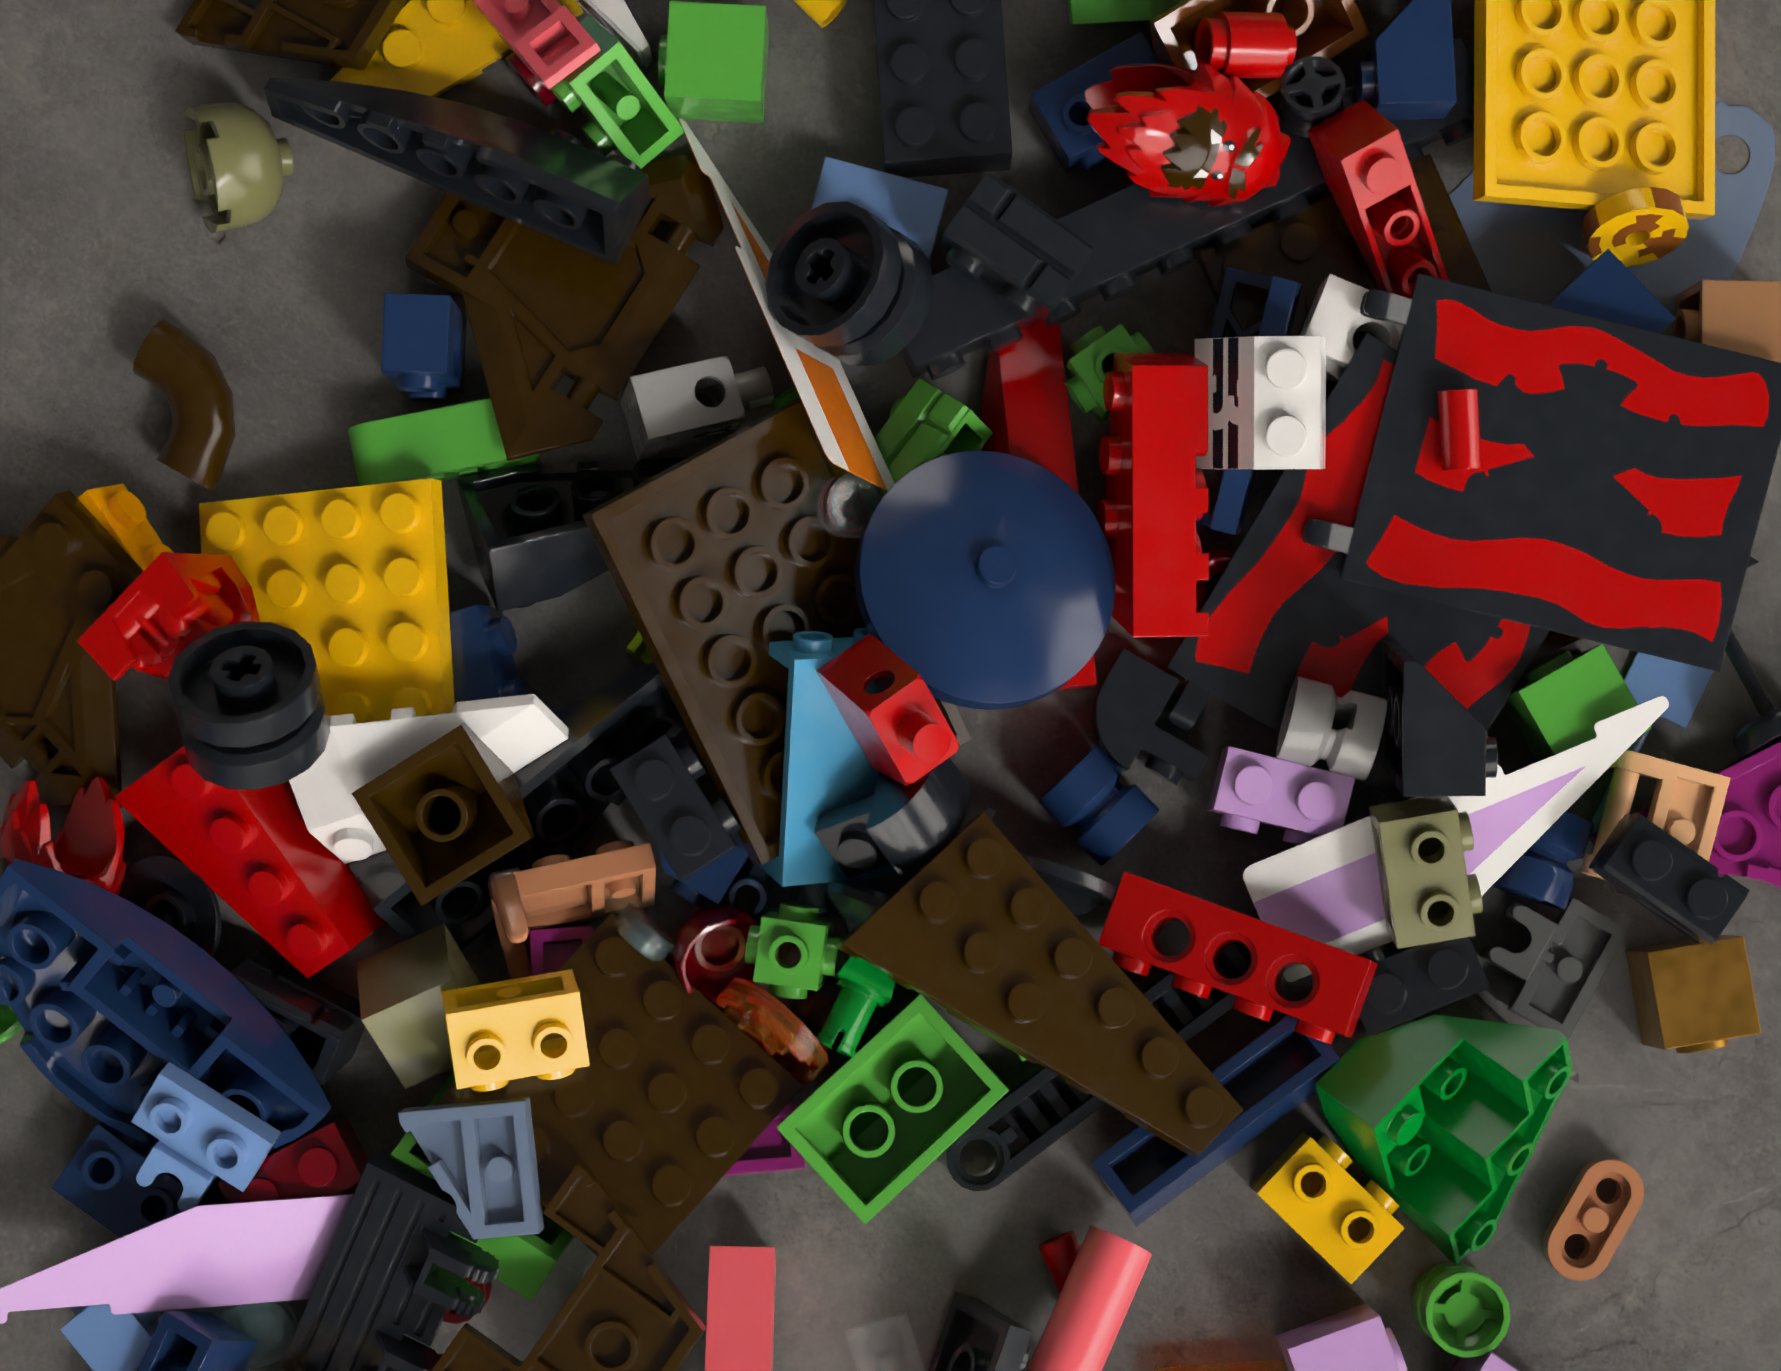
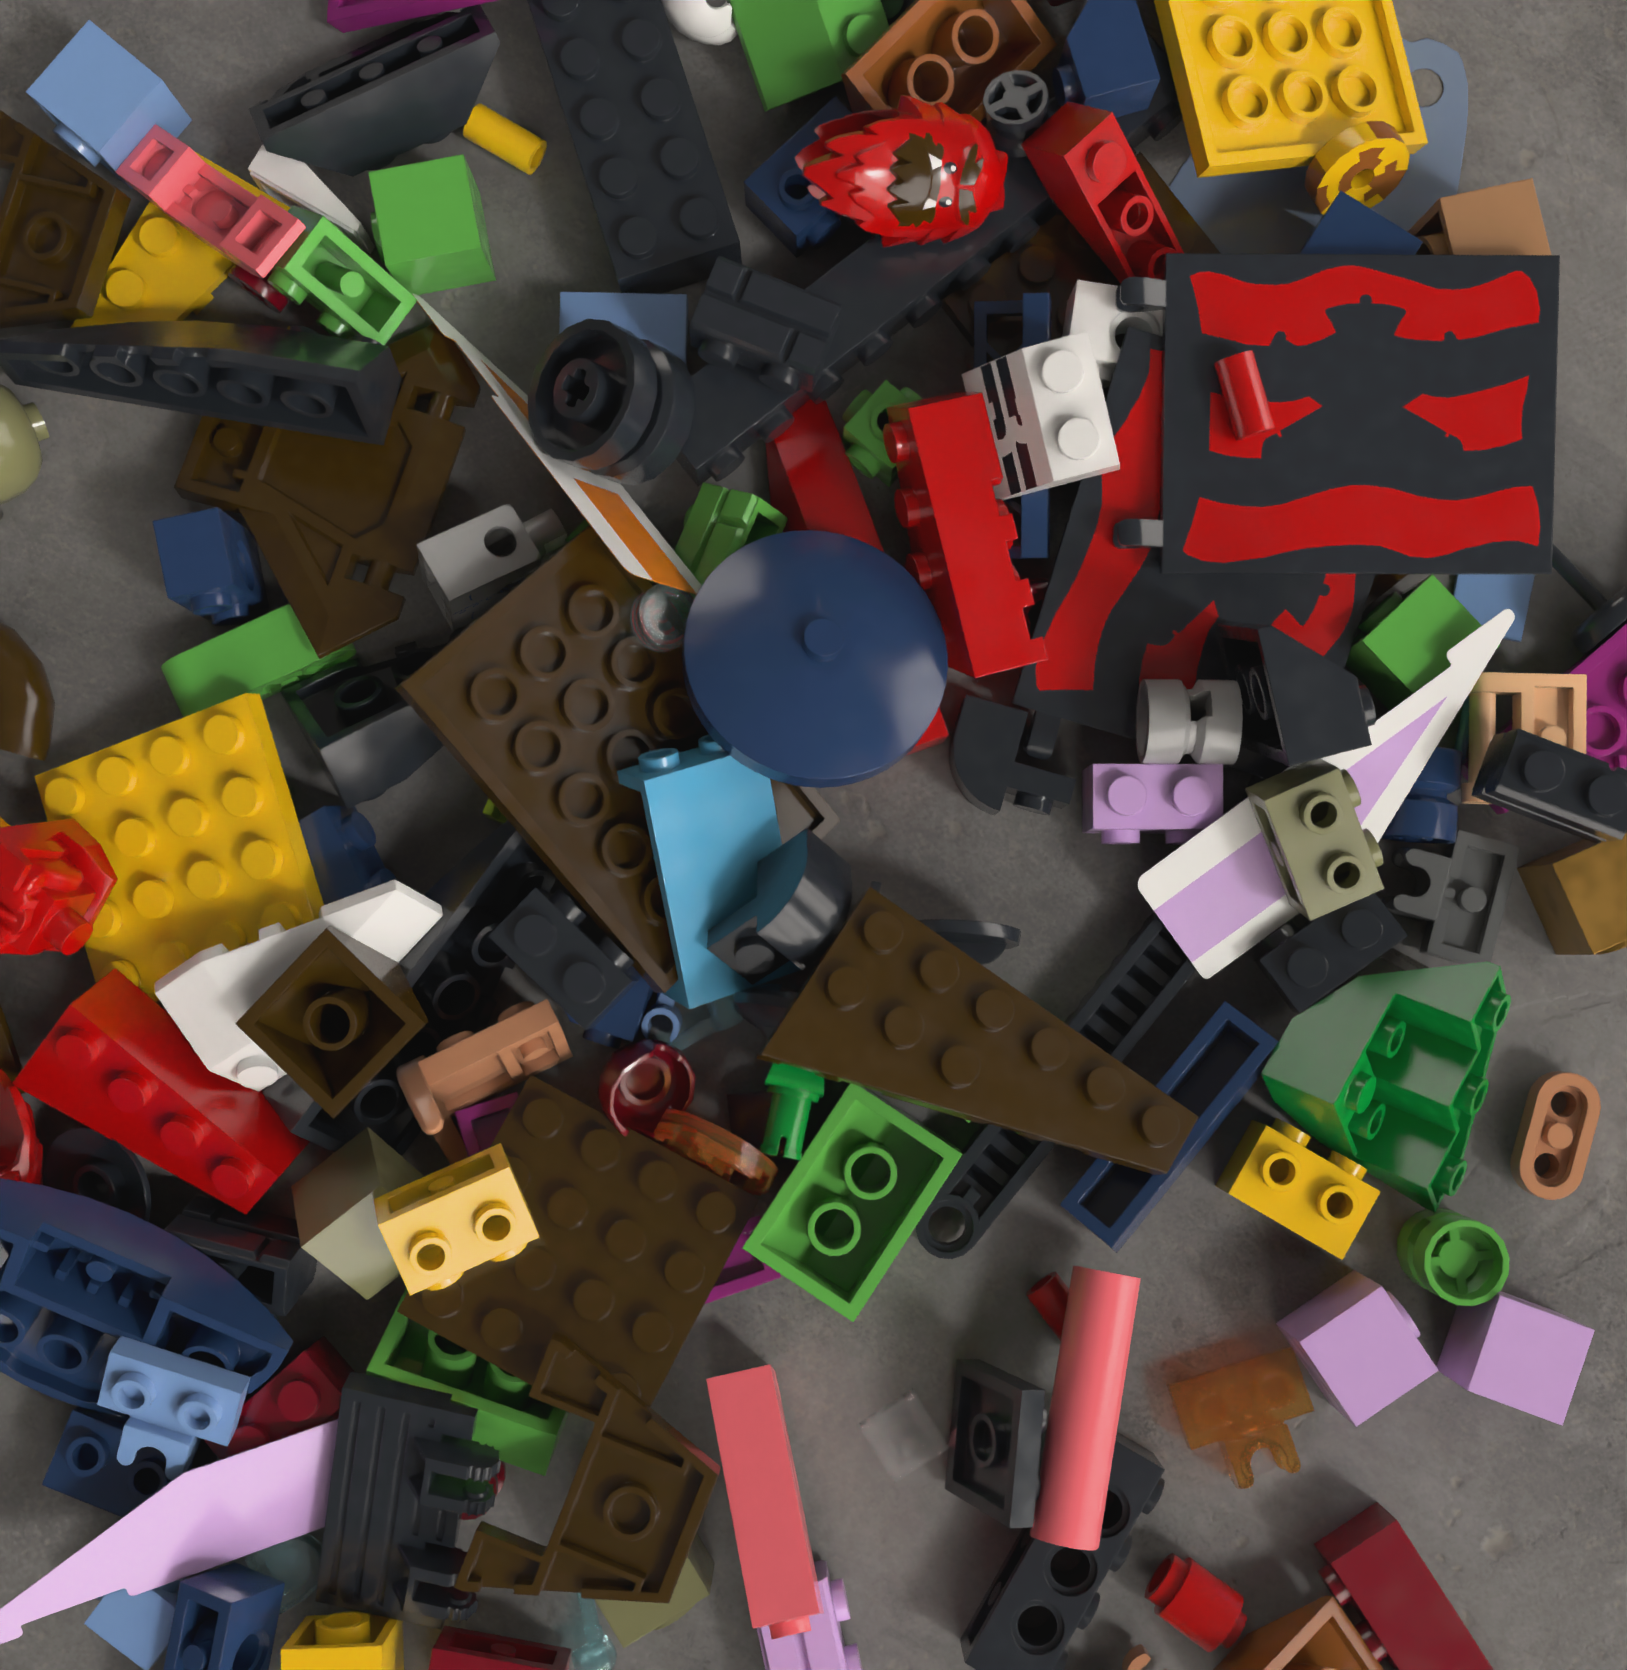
camera: 15 degrees left, 0 degrees up
black wheel [168,622,330,790] -> none
sand blue wing [398,1097,544,1239] -> none
clear light blue tile [614,902,675,962] -> none
bright green brick [745,902,842,999] -> none
red torso [816,633,959,786] -> none
dark blue wheel [1038,745,1160,866] -> none
red brick [1098,871,1378,1045] -> none
red brick [1195,12,1297,79] -> none

